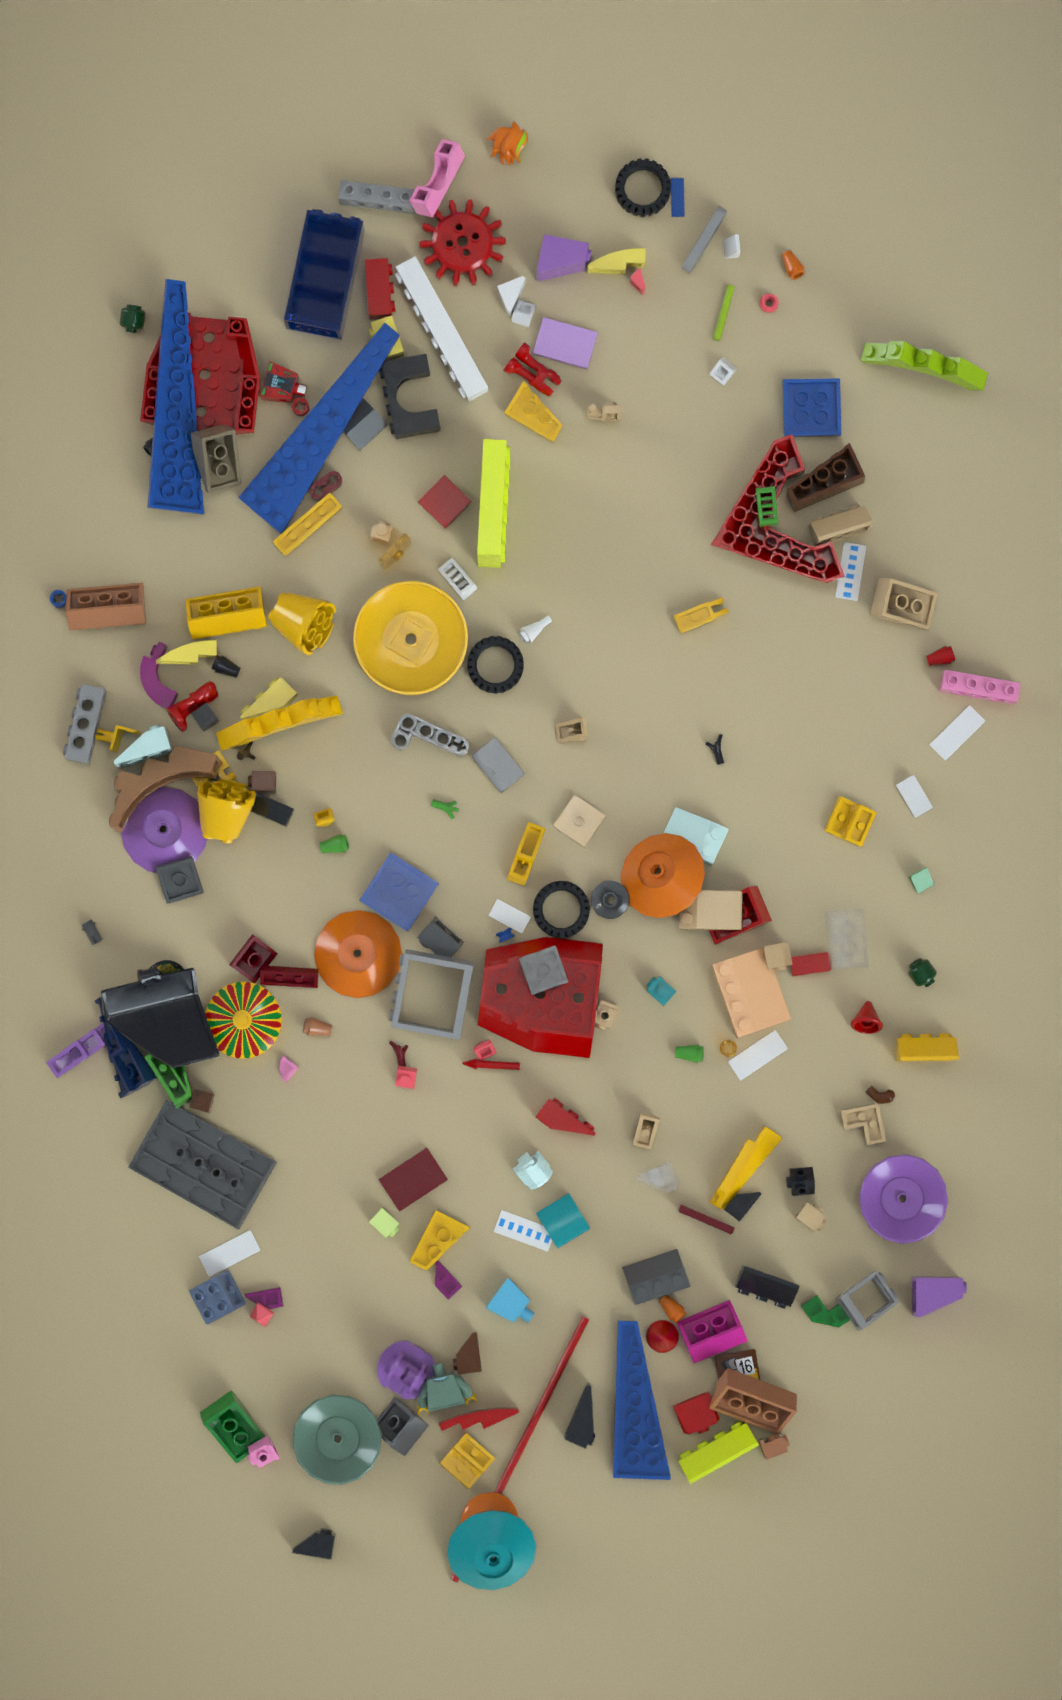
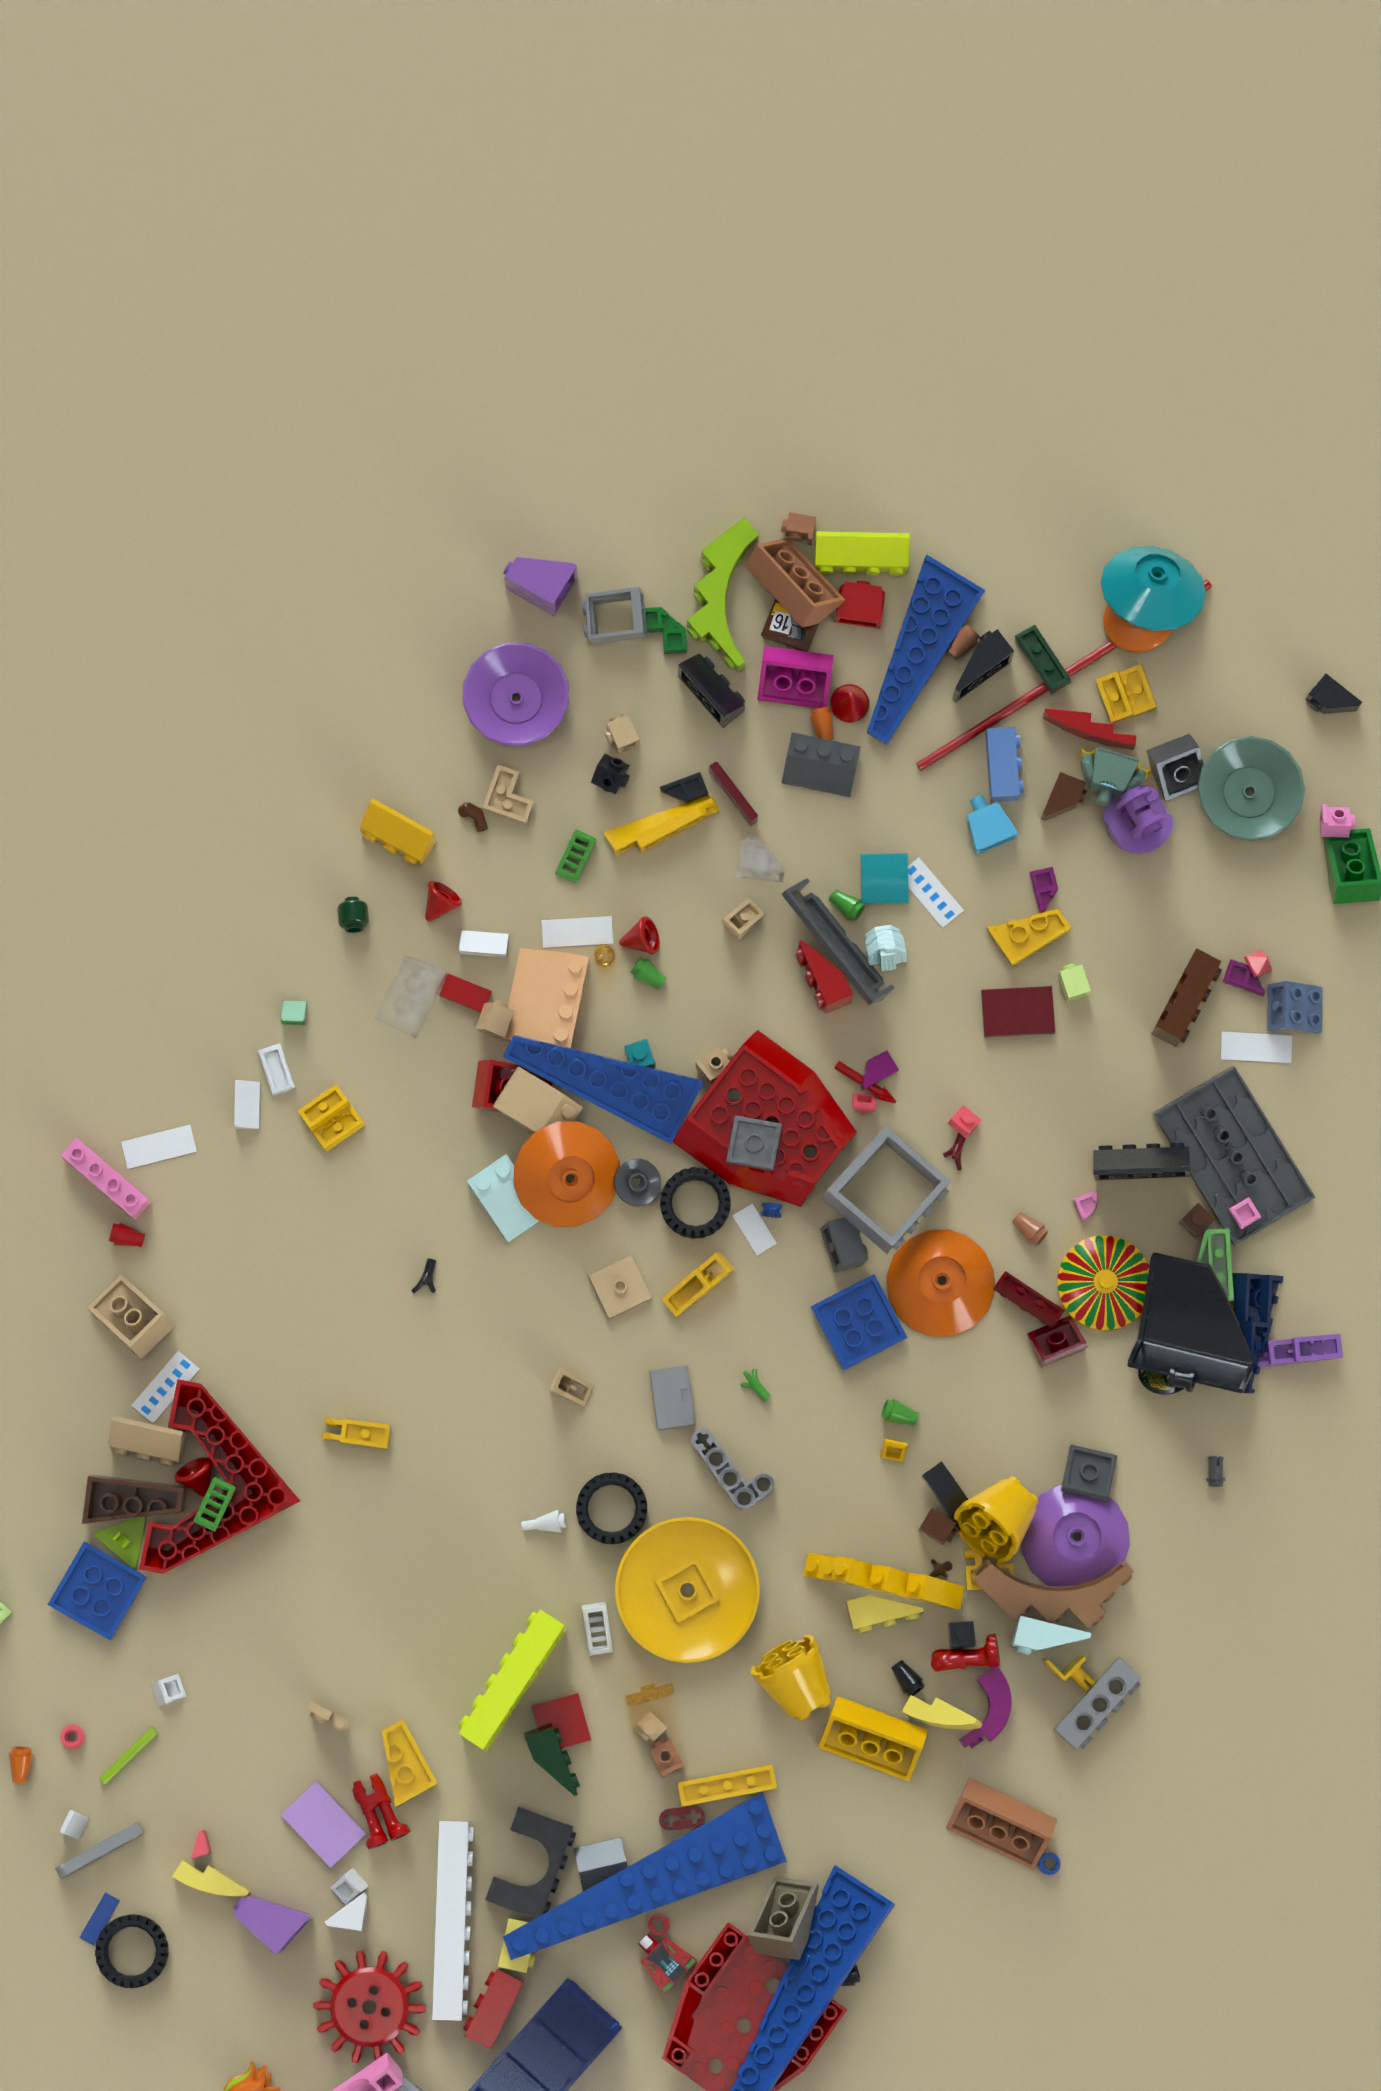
camera: 150 degrees left, 5 degrees down
none -> lime piece [95,1516,146,1568]
none -> red hat [174,1457,212,1498]
none -> white tile [258,1043,295,1096]
none -> white slope [459,930,508,958]
none -> blue wing [503,1035,704,1144]
none -> dark green slope [524,1723,580,1796]
none -> bright green slope [555,829,597,884]
none -> red hat [619,916,660,955]
none -> nougat brick [649,1738,684,1777]
none -> lime arch [686,517,759,673]
none -> dark grey slope [781,878,894,1005]
none -> bright green cone [829,889,865,921]
none -> magenta tile [860,1050,899,1090]
none -> nougat cone [947,625,980,660]
none -> medium blue brick [985,727,1024,802]
none -> dark green tile [1015,625,1071,694]
none -> black slope [1093,1143,1190,1181]
none -> reddish brown wedge [1151,948,1222,1047]
none -> bright pink tile [1228,1197,1261,1230]

